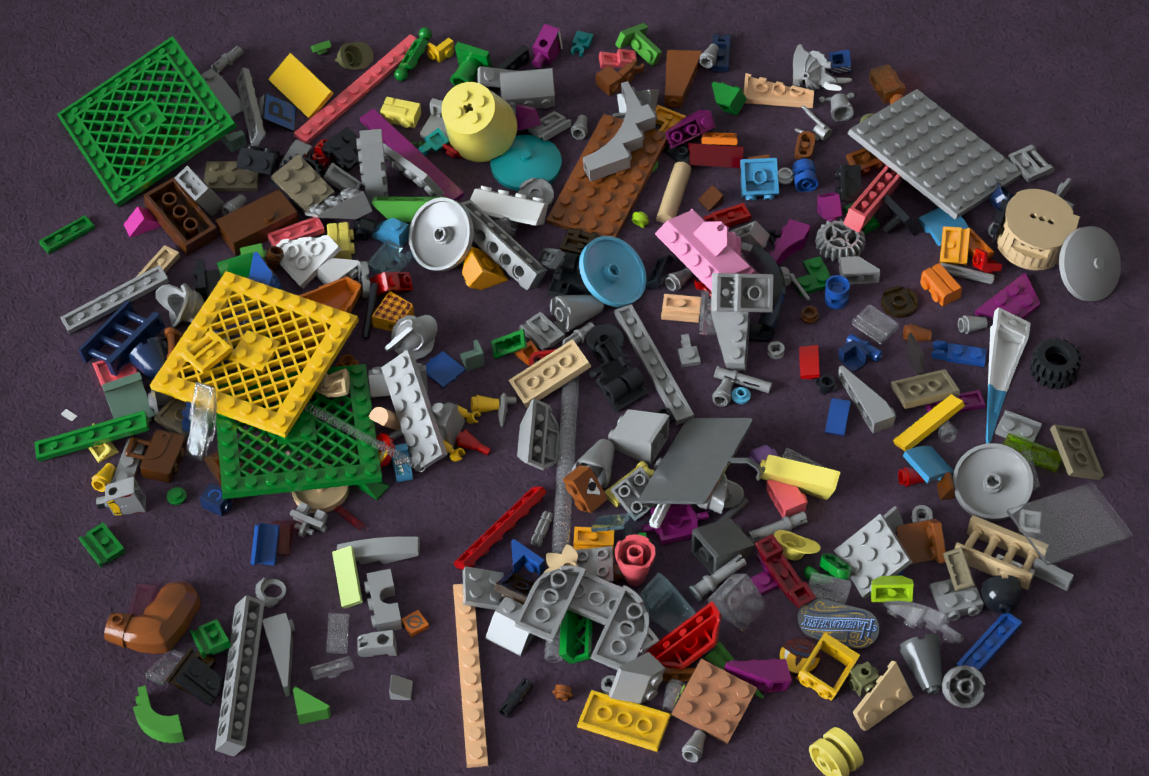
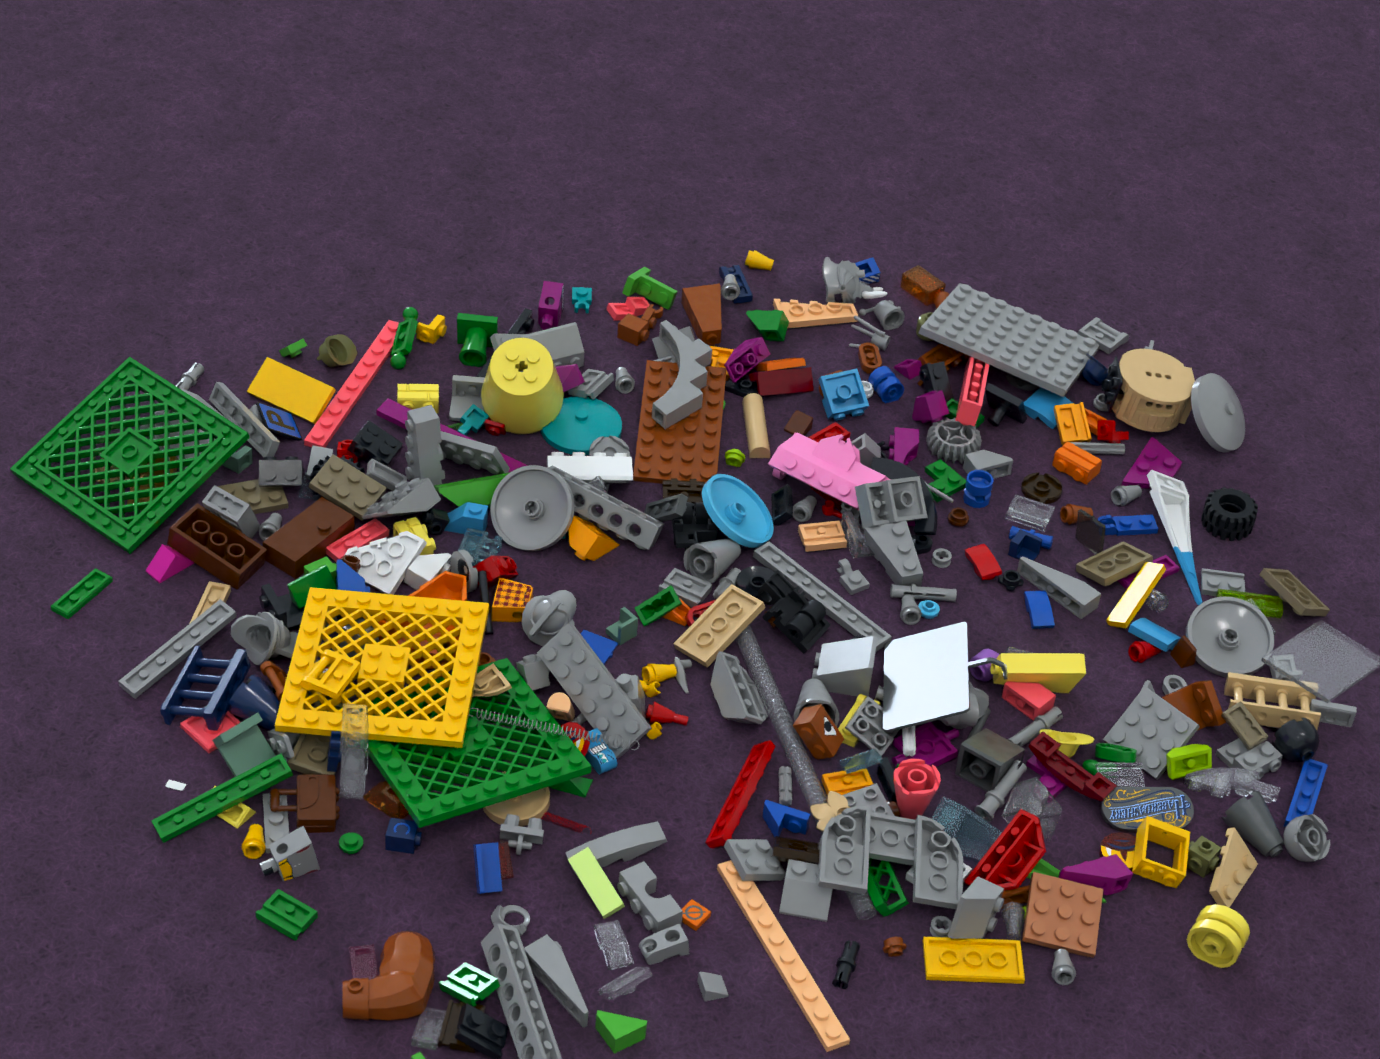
camera: 25 degrees left, 10 degrees down
none -> yellow cone [745,250,774,271]
none -> magenta slope [893,359,922,380]

